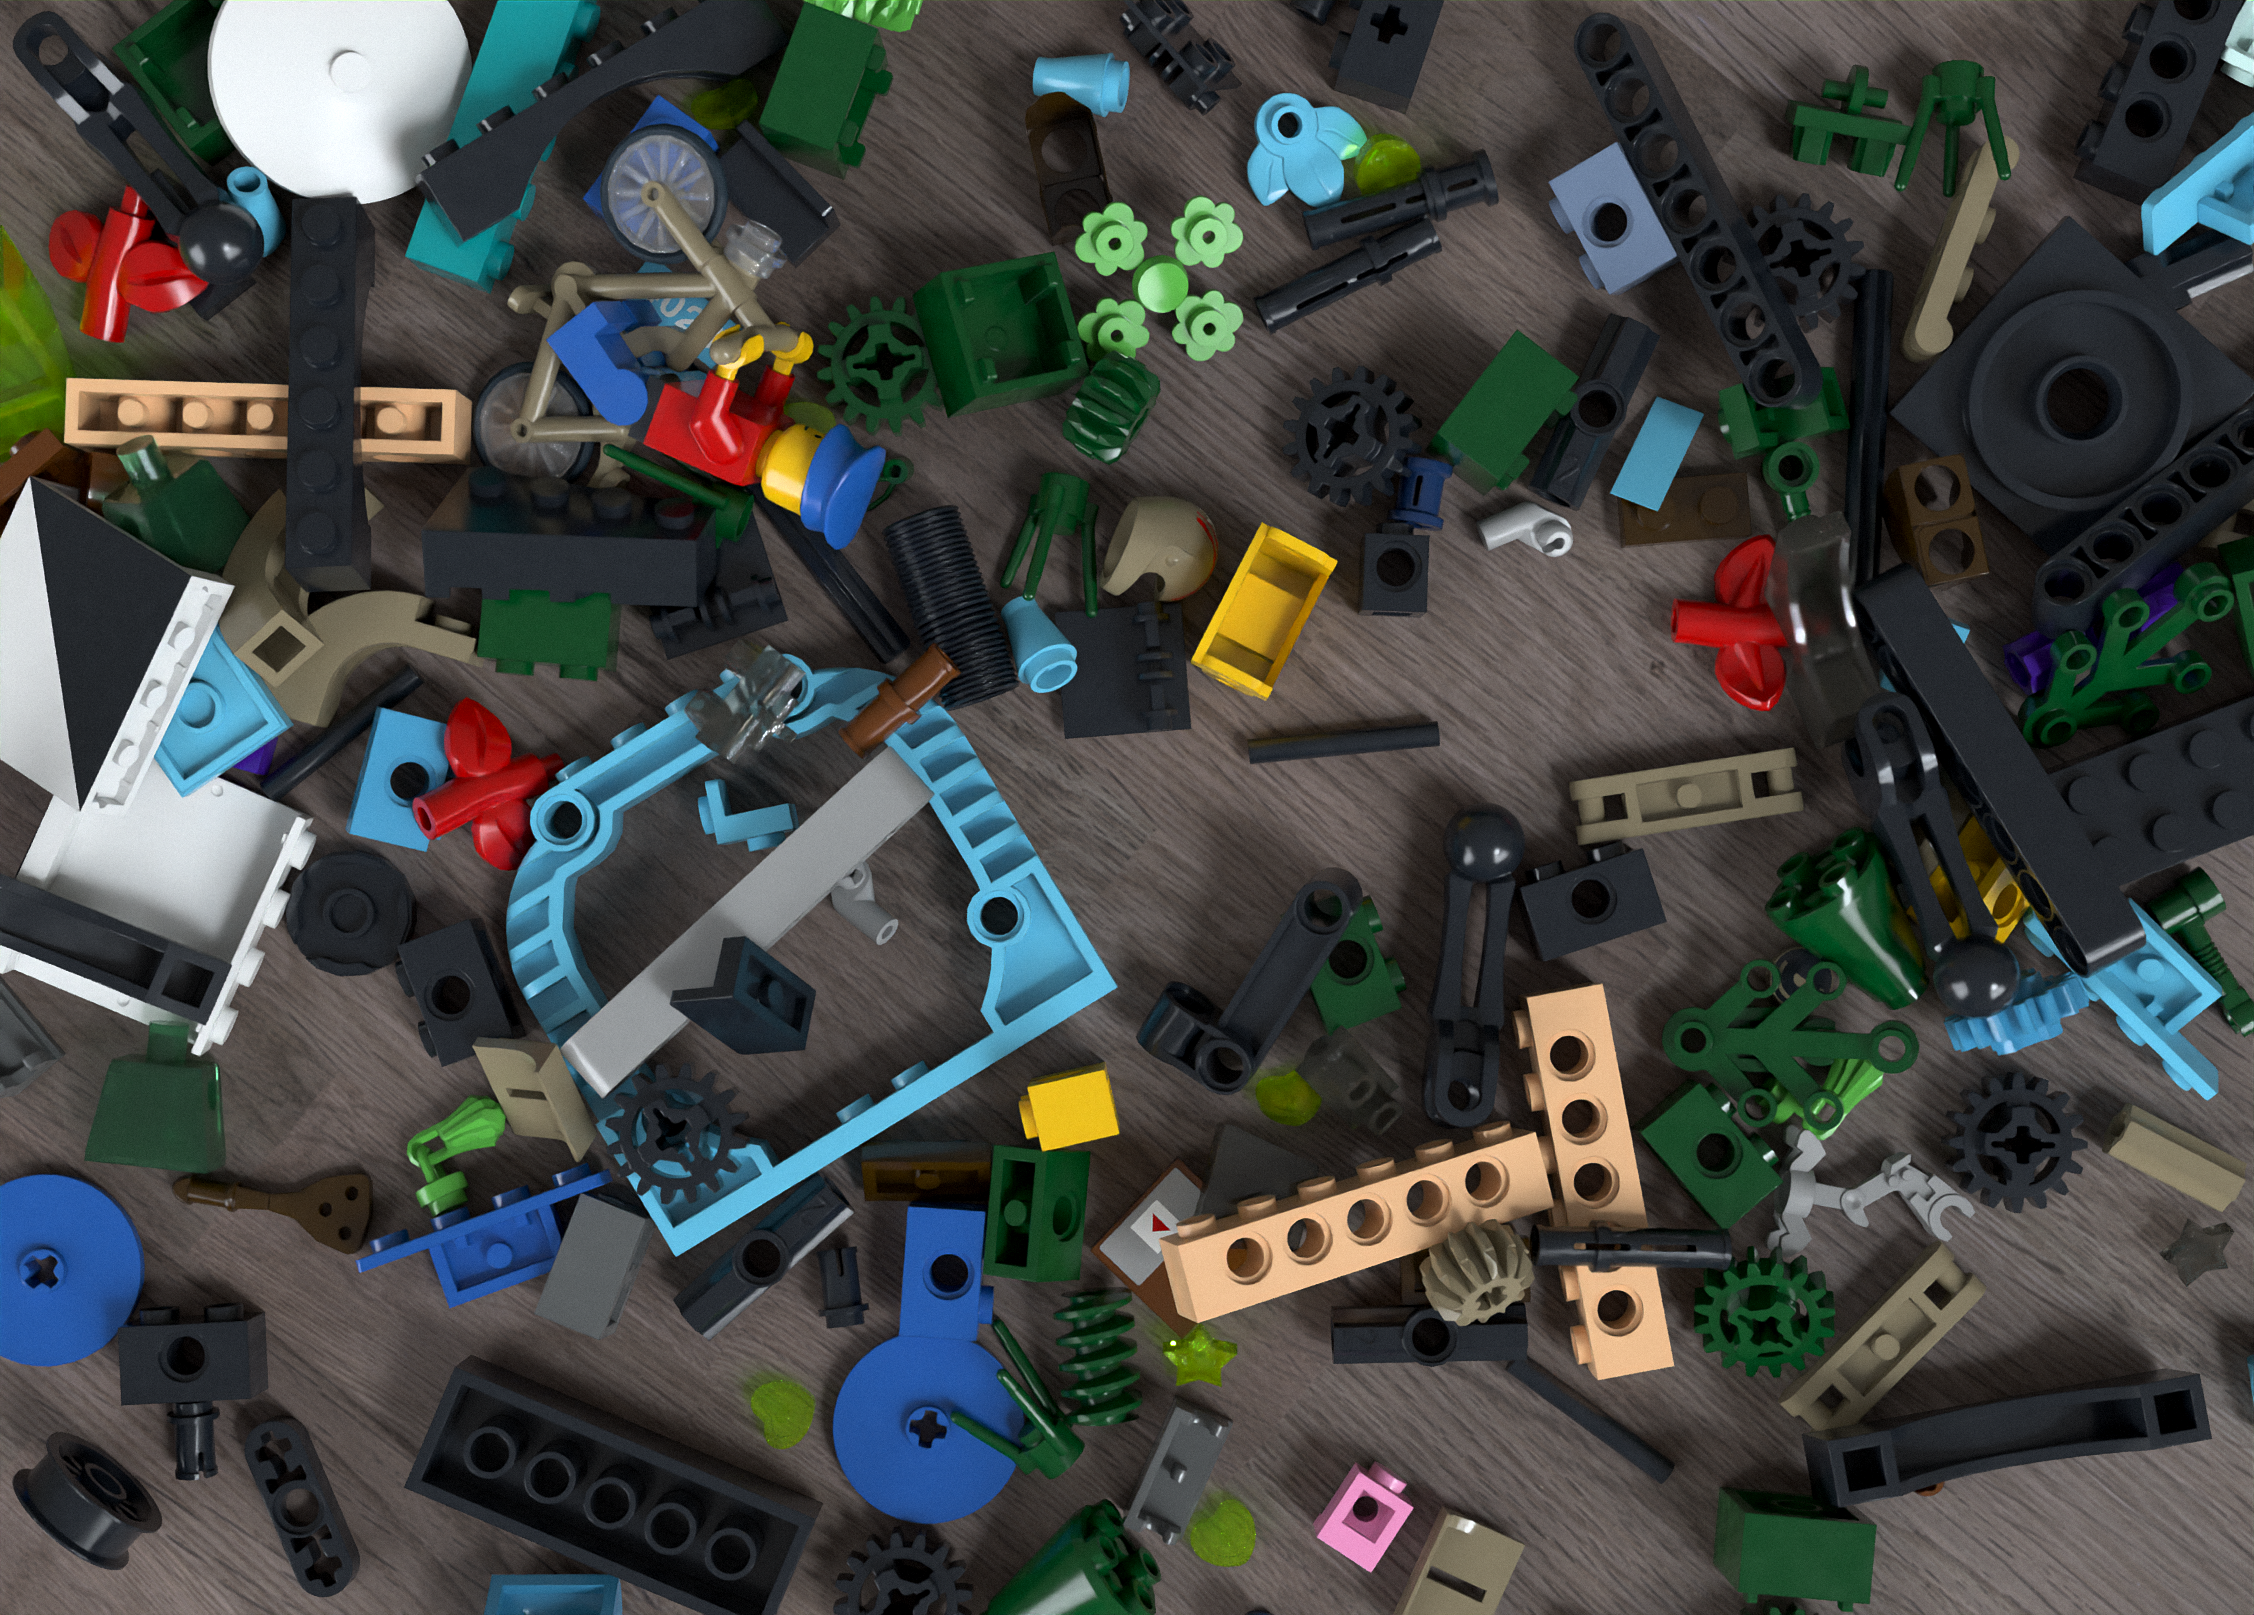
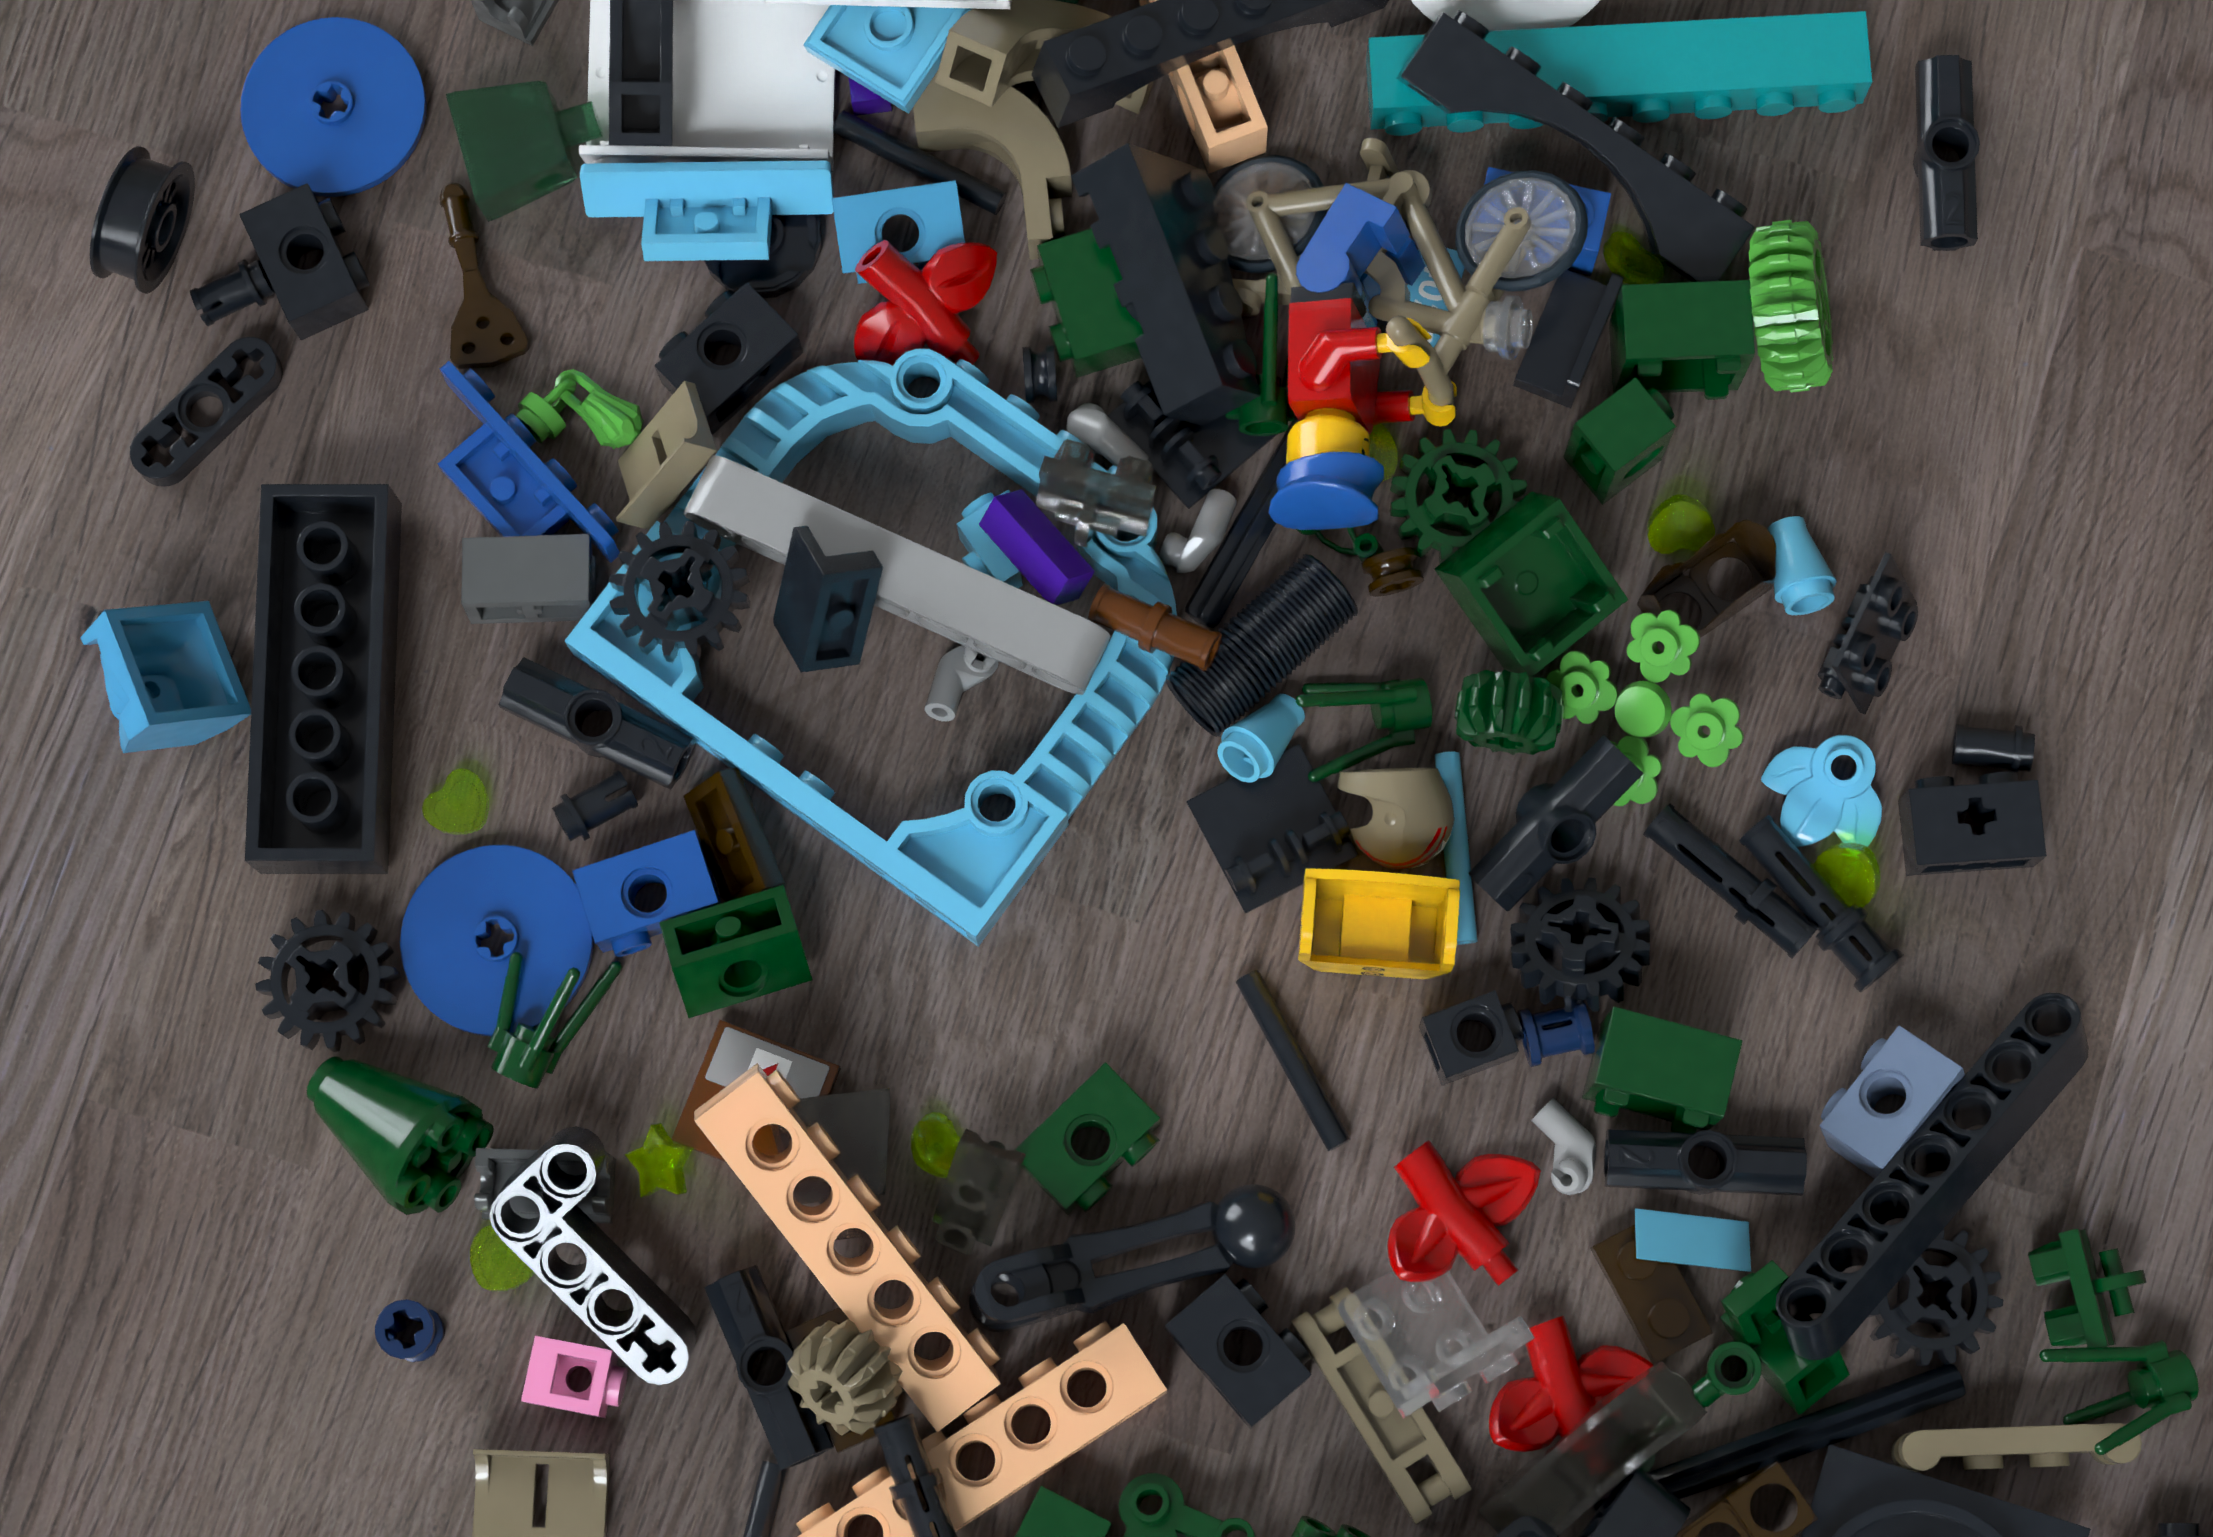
camera: 75 degrees right, 10 degrees down
yellow brick [1019,1062,1120,1152] -> none
dark green piece [1053,1287,1143,1426] -> none
black piece [1136,867,1363,1095] -> none
none -> black beam [490,1126,697,1385]
none -> medium azure bracket [580,160,834,261]
none -> dark purple piece [979,489,1095,606]
none -> black bush [1022,345,1057,403]
none -> light grey arm [1066,403,1149,476]
none -> light grey arm [1159,489,1237,573]
none -> clear bracket [1338,1270,1535,1419]
none -> dark brown bush [1361,547,1424,597]
none -> red plant [1387,1140,1541,1286]
none -> medium azure piece [1434,752,1478,945]
none -> black piece [1468,735,1644,911]
none -> dark green brick [1563,377,1676,505]
none -> clear neon green piece [1647,494,1715,554]

